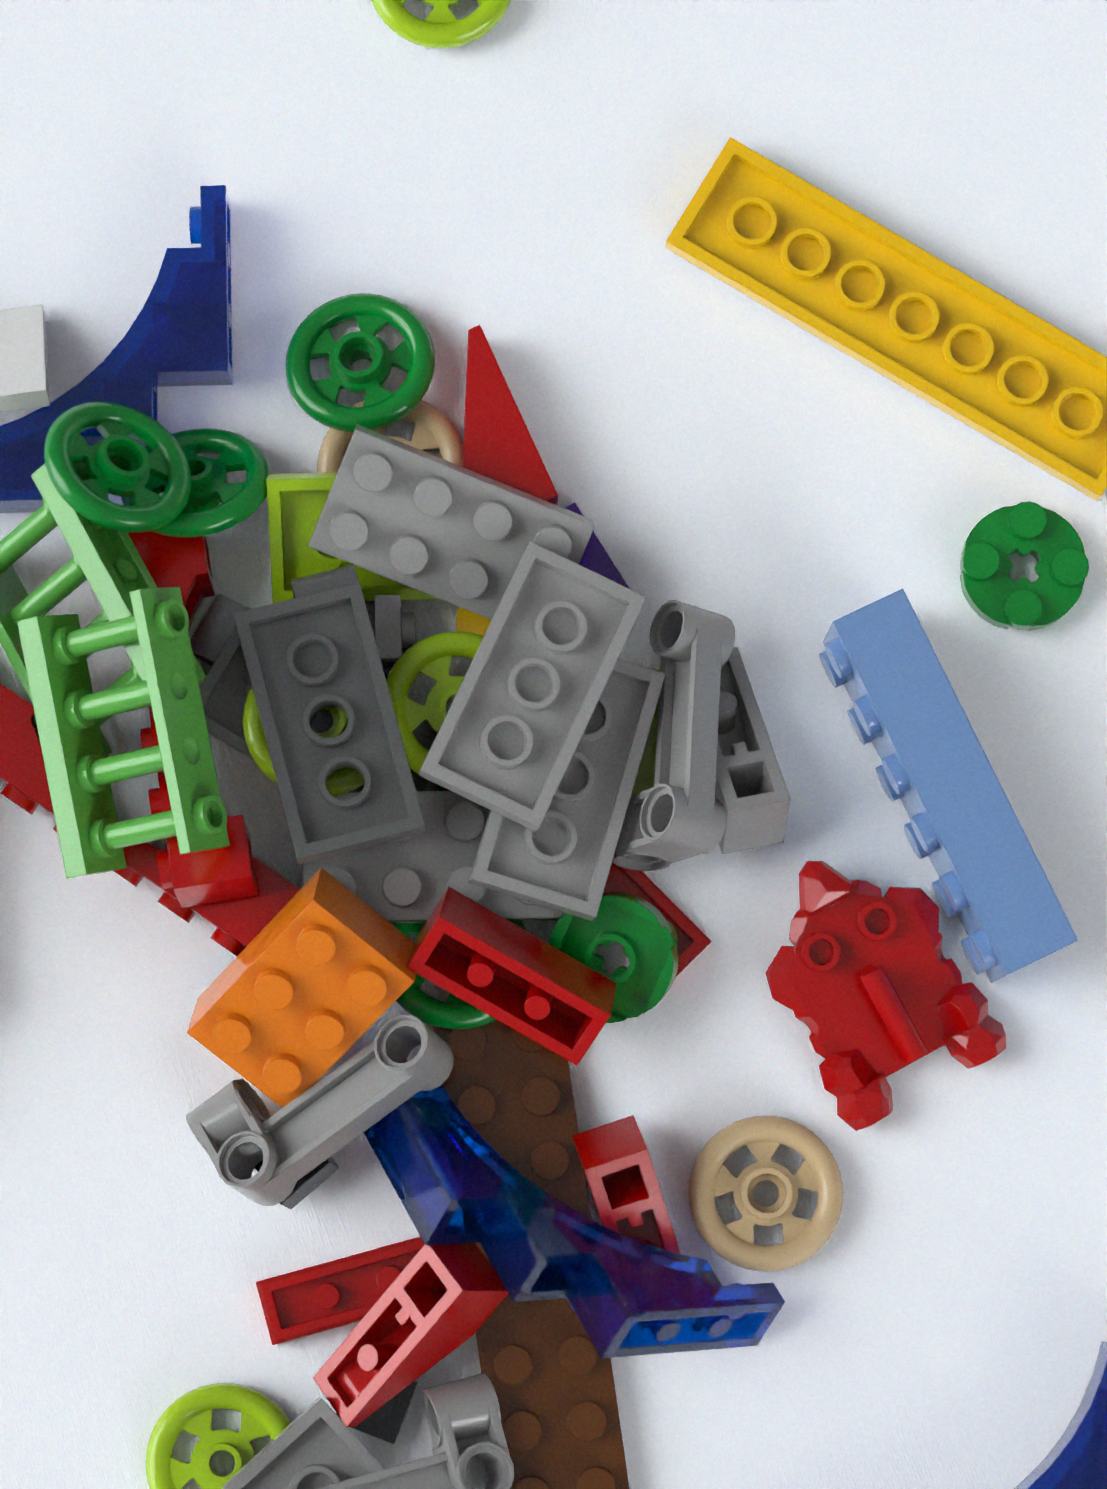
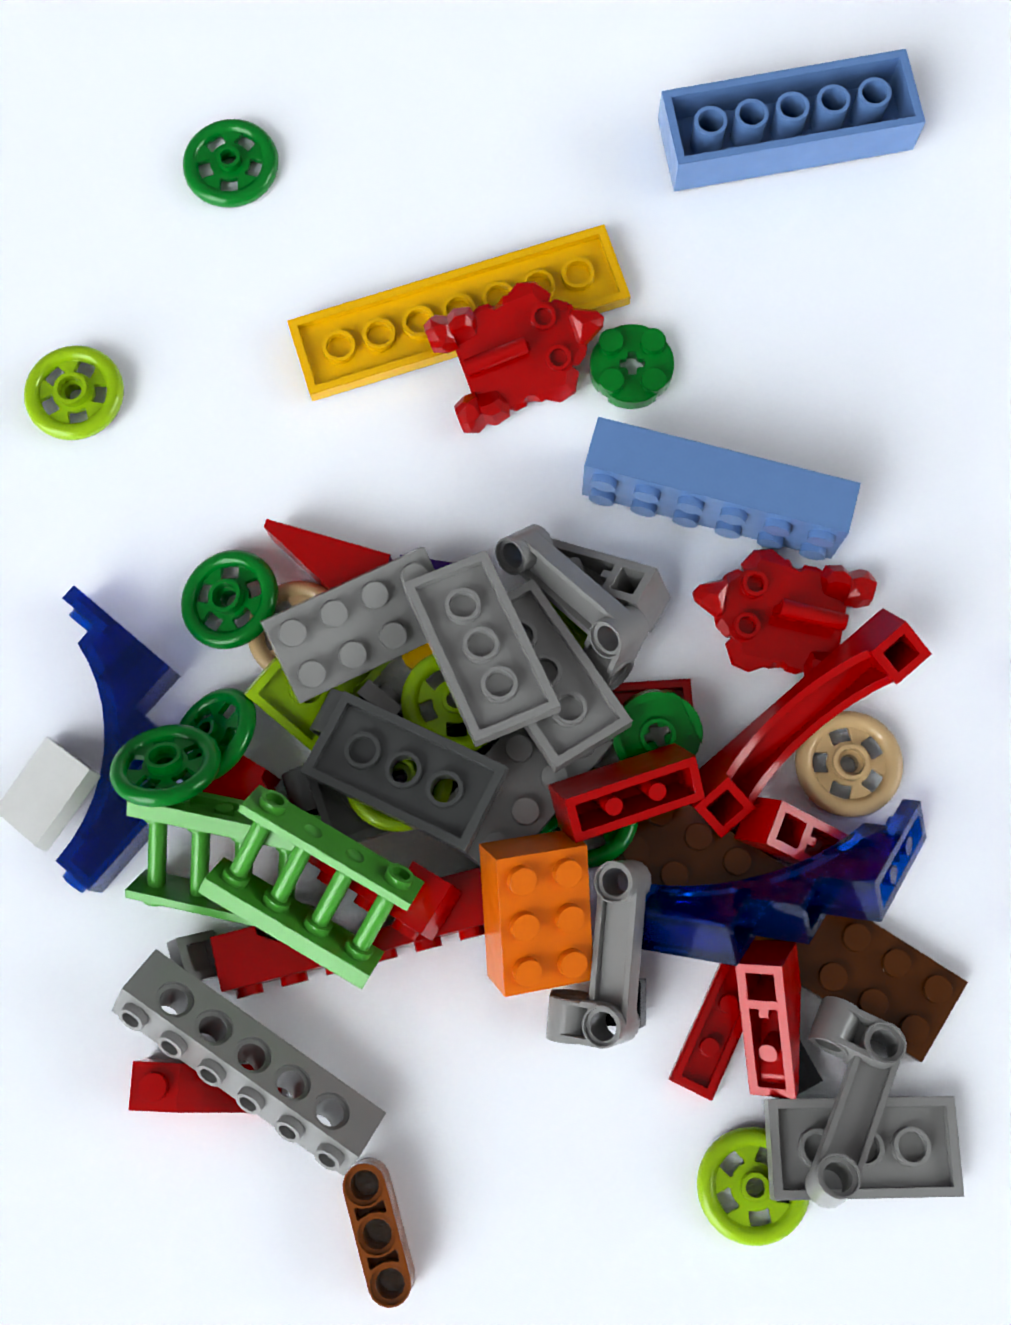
camera: 40 degrees left, 5 degrees down
none -> red shield [423,281,604,433]
none -> red arch [691,608,932,838]

